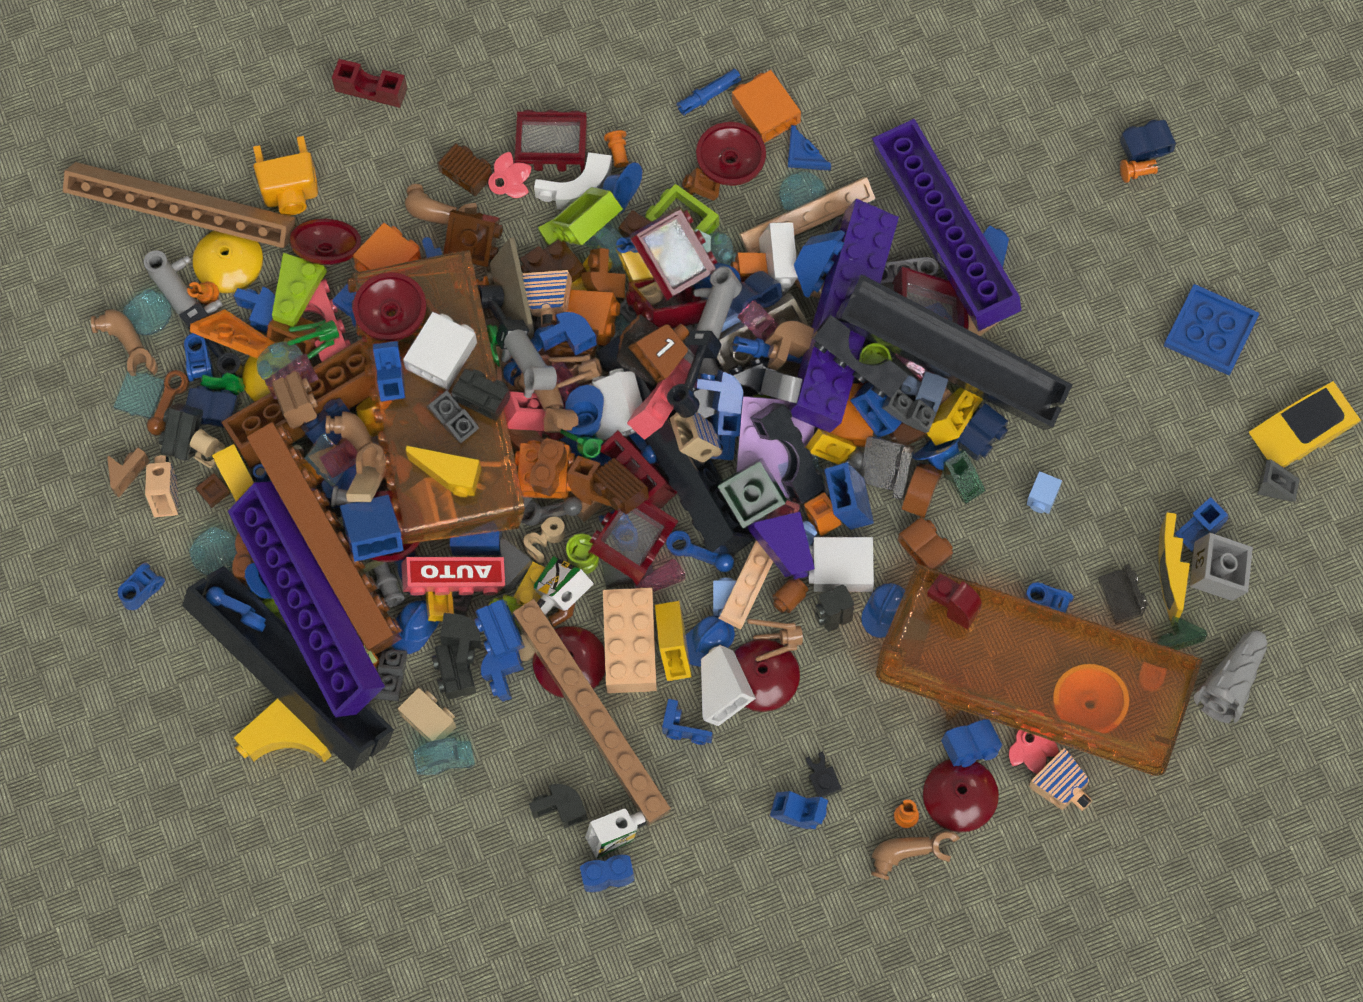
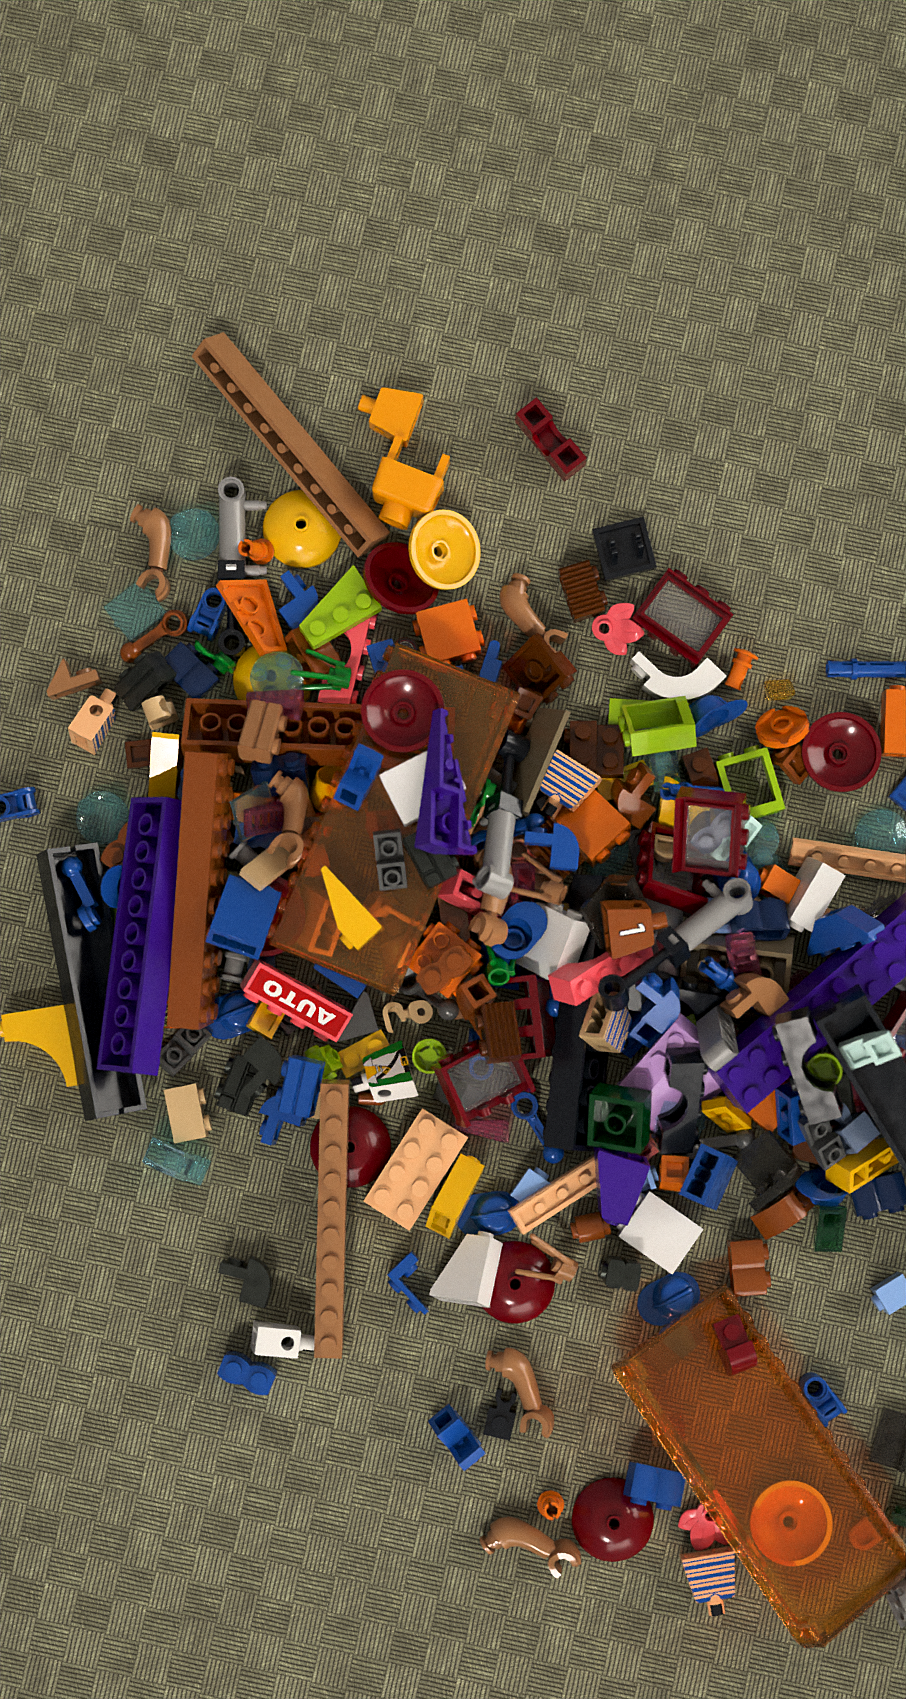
camera: 30 degrees right, 15 degrees up
none -> light orange torso [358,387,424,448]
none -> yellow dish [408,509,481,590]
none -> dark purple wedge [414,708,477,855]
none -> medium nougat piece [485,1347,554,1438]
none -> reddish brown tile [505,684,543,720]
none -> black plate [592,516,657,582]
none -> orange tile [755,706,809,749]
none -> clear yellow slope [764,679,795,701]
none -> light aqua slope [838,1030,902,1071]

